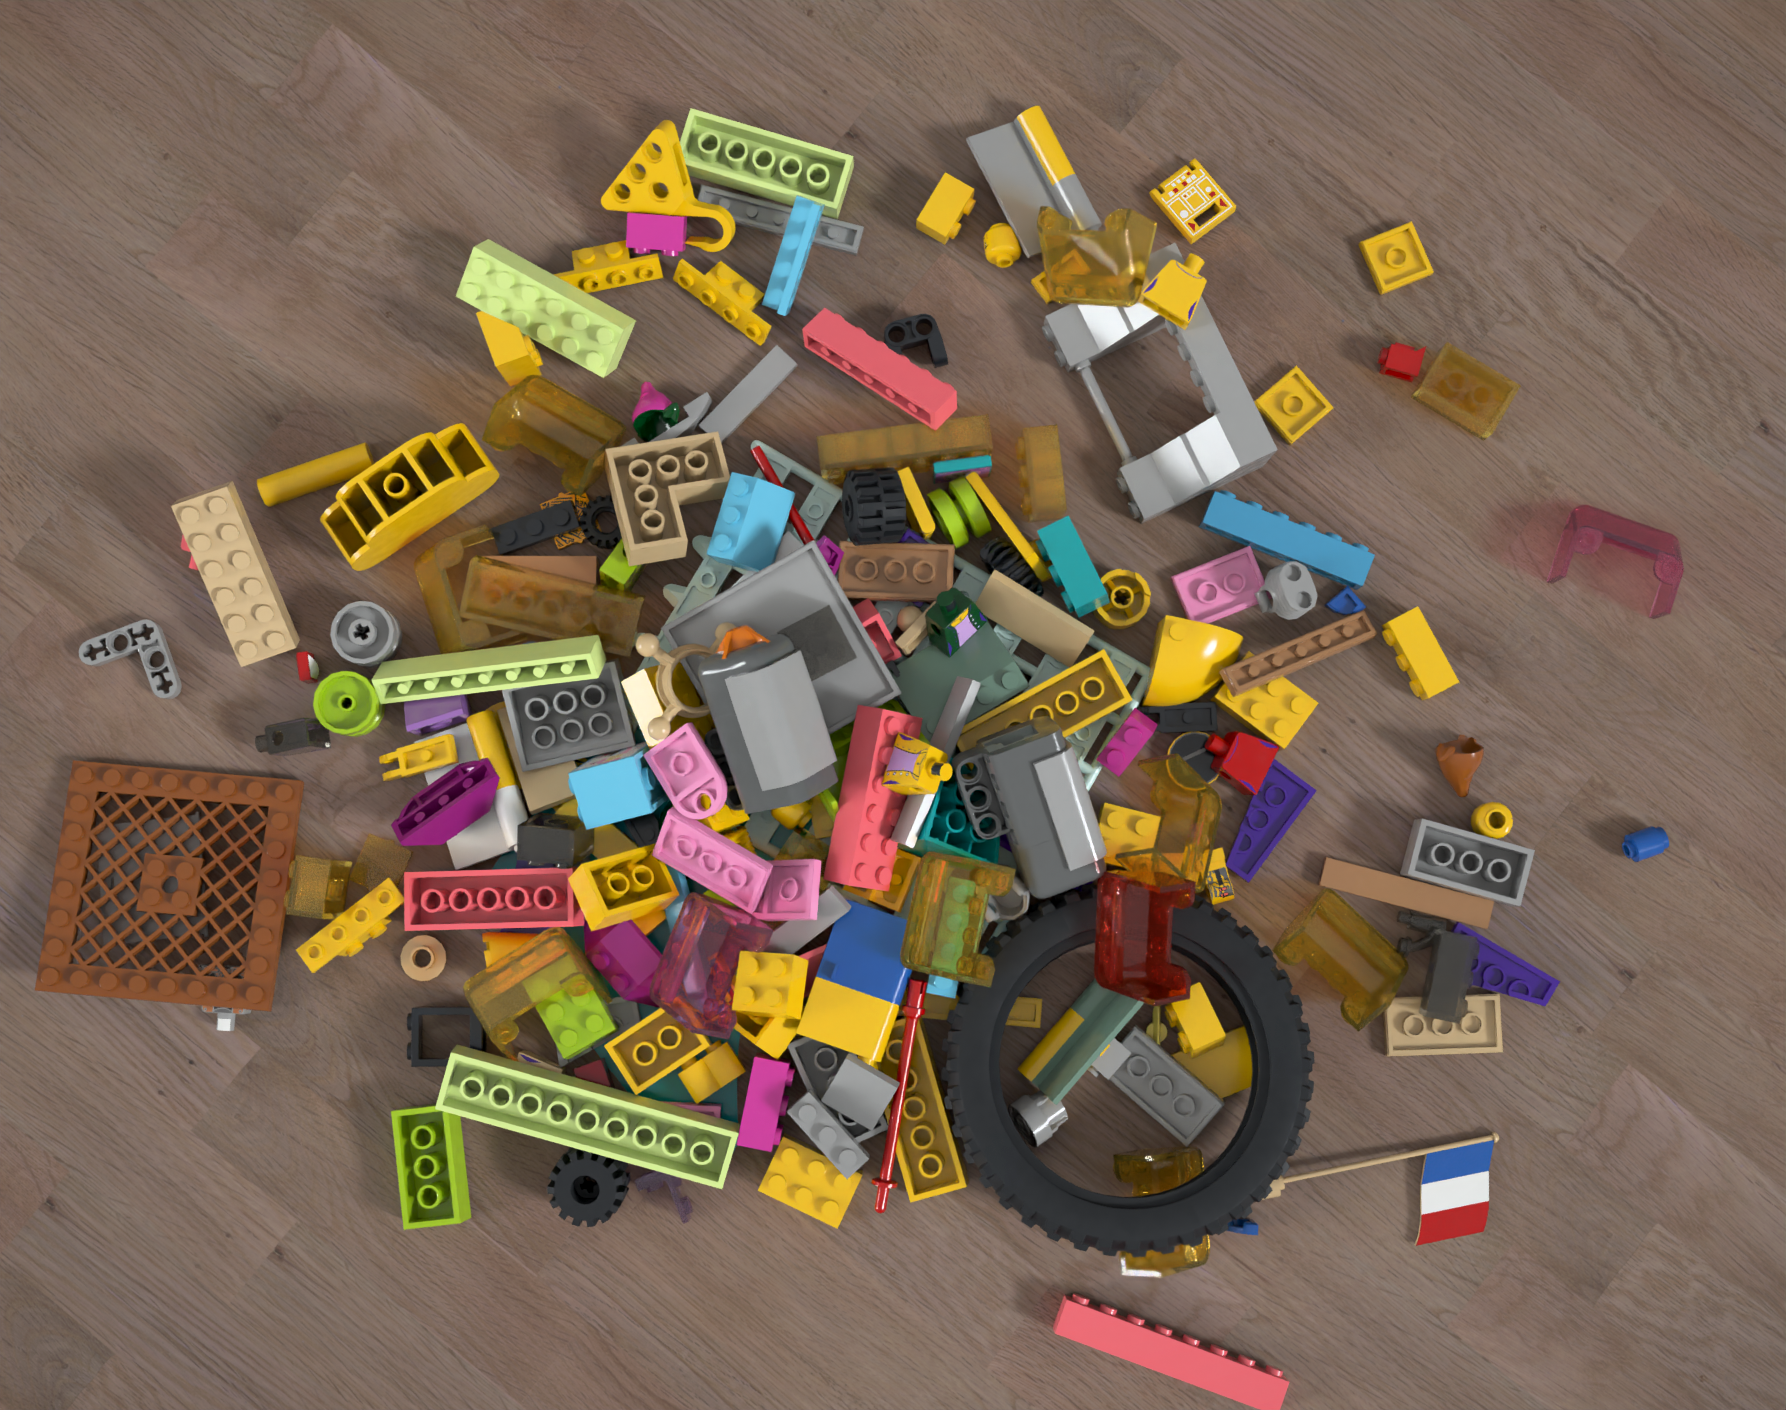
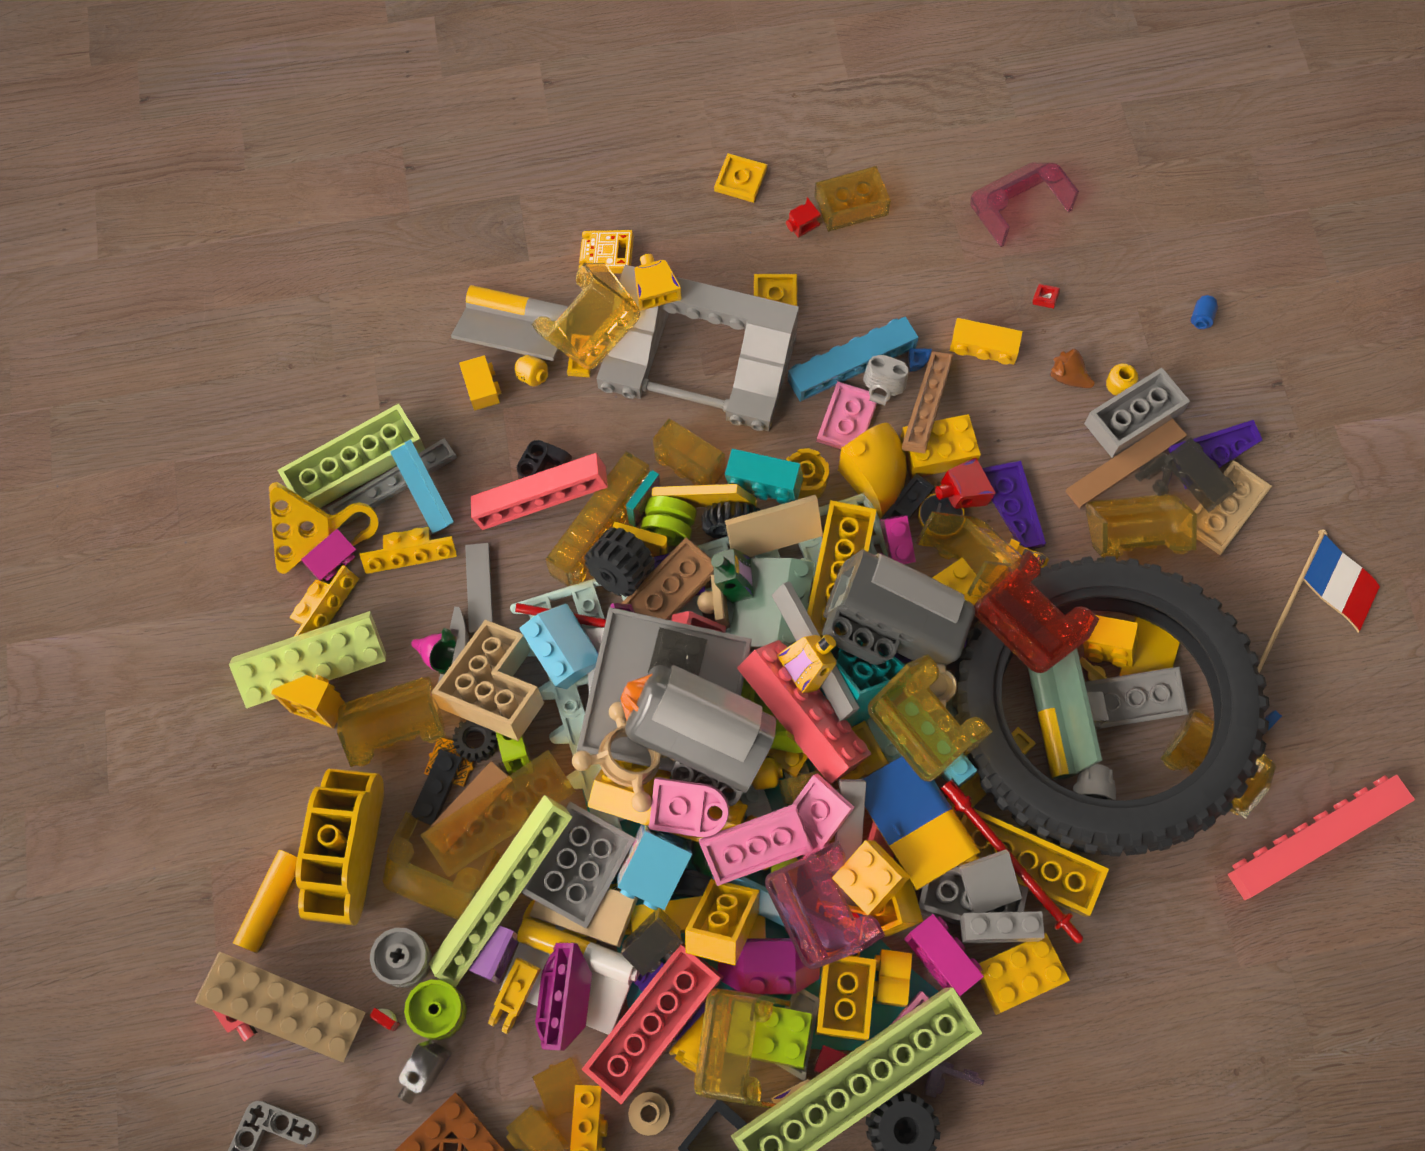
camera: 45 degrees left, 15 degrees down
none -> red tile [1032,284,1060,309]

